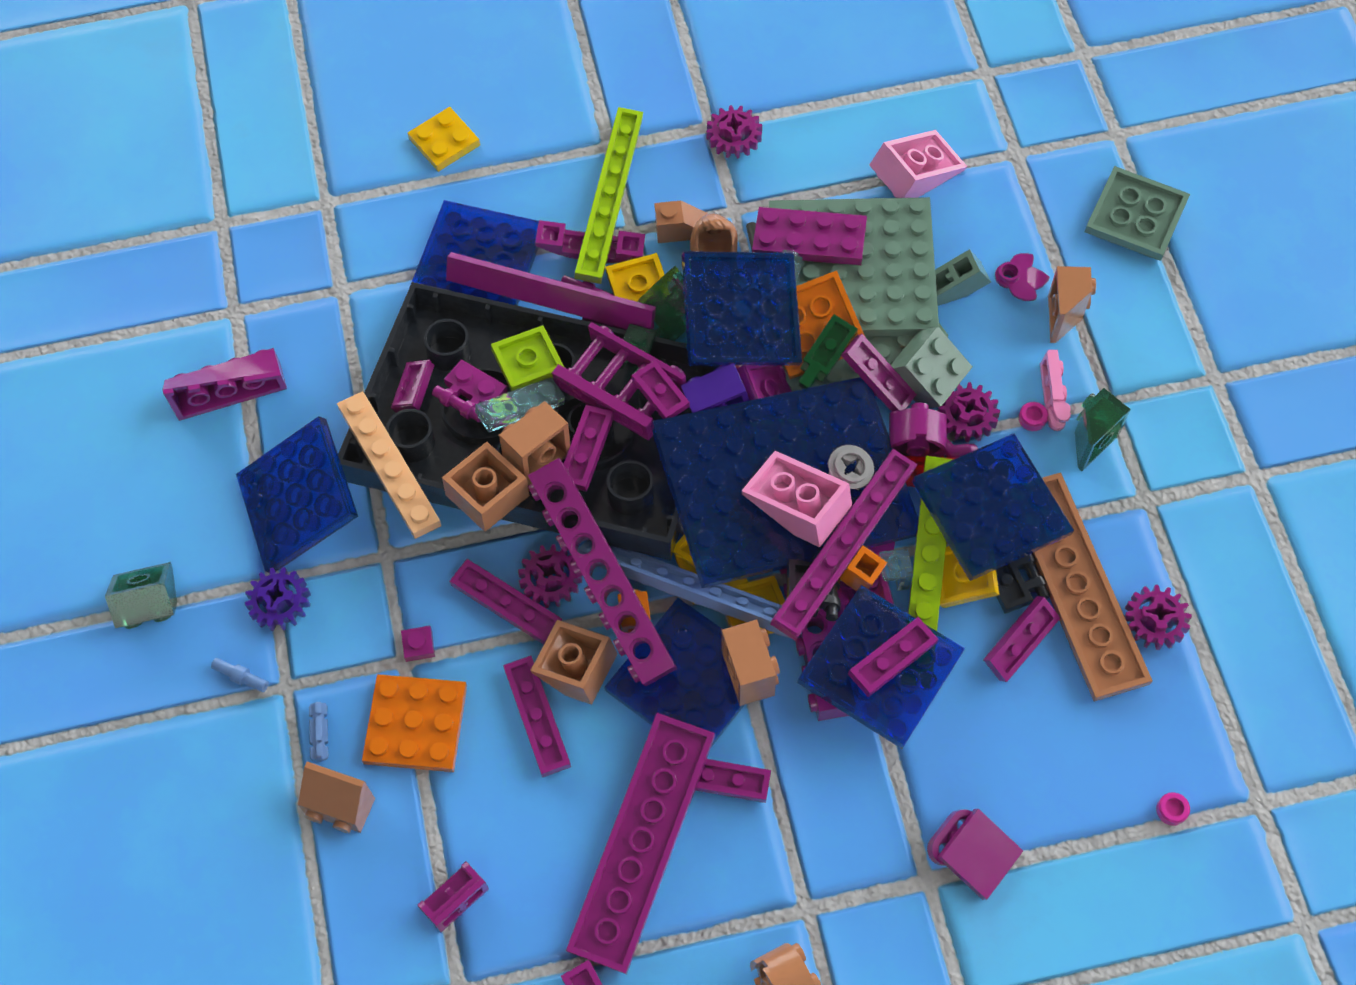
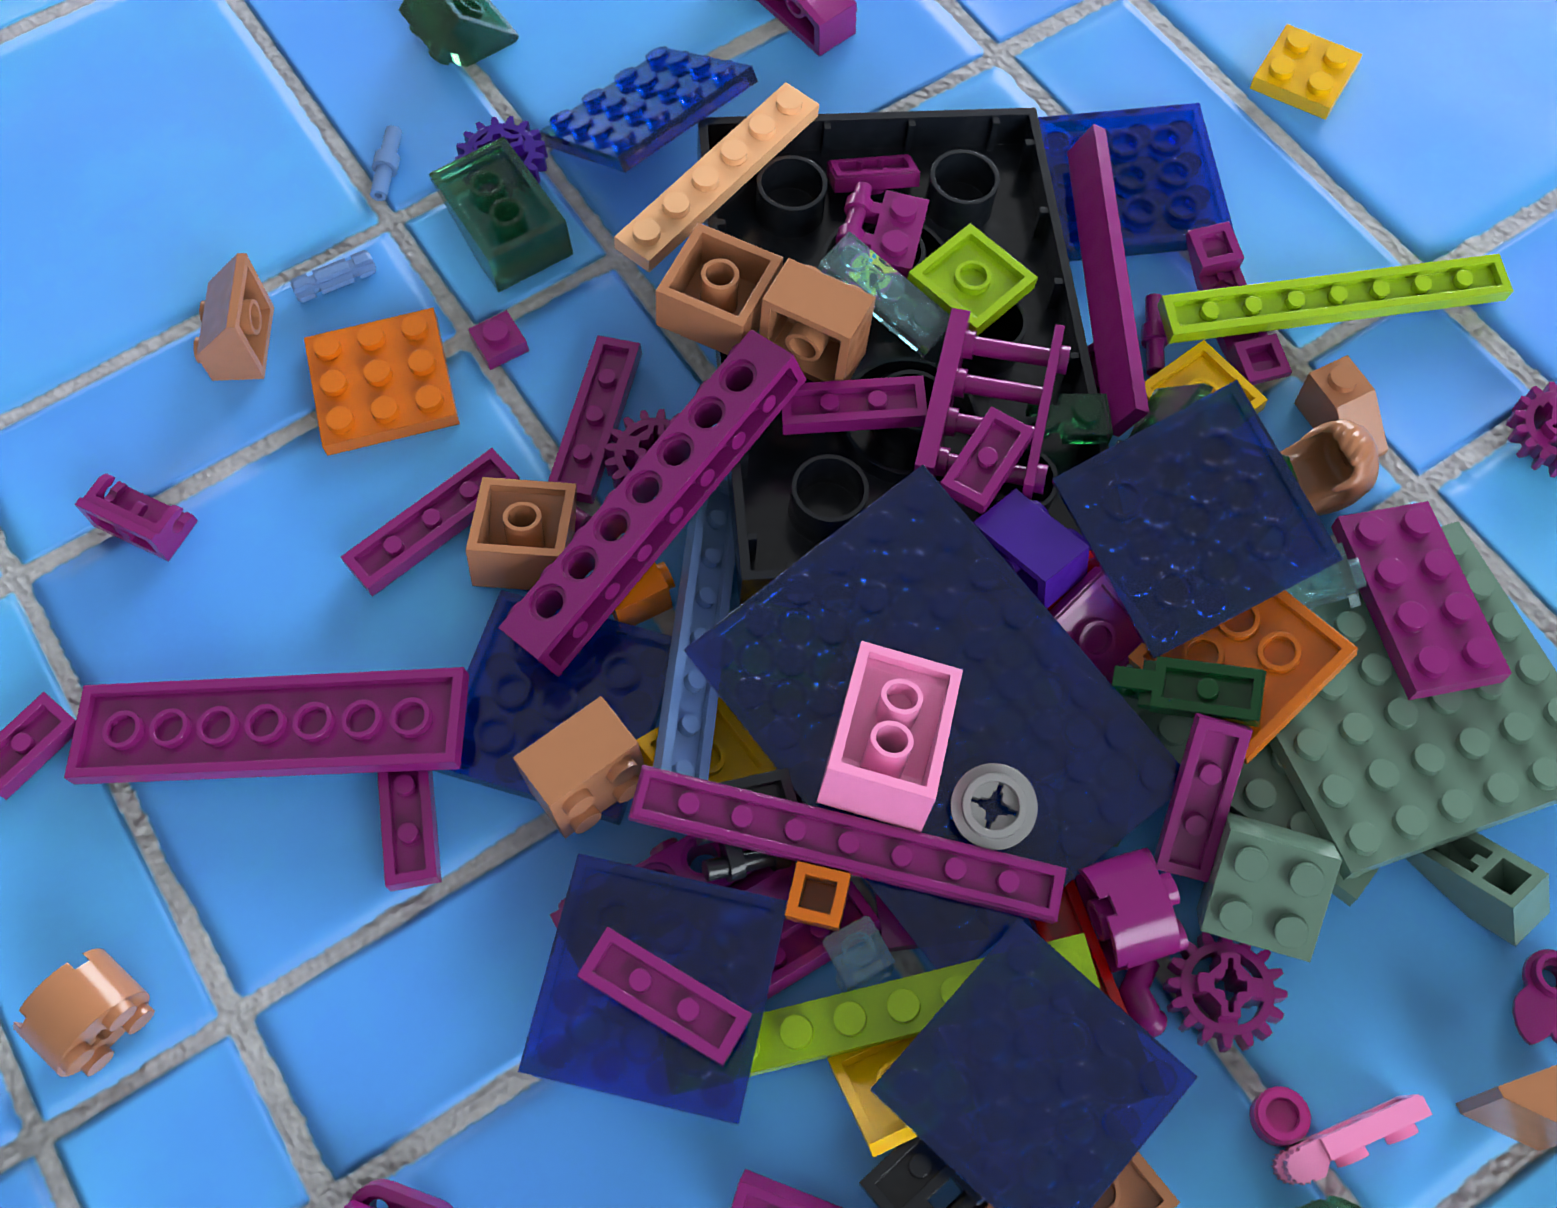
camera: 70 degrees right, 0 degrees up
none -> slope [428,137,573,293]

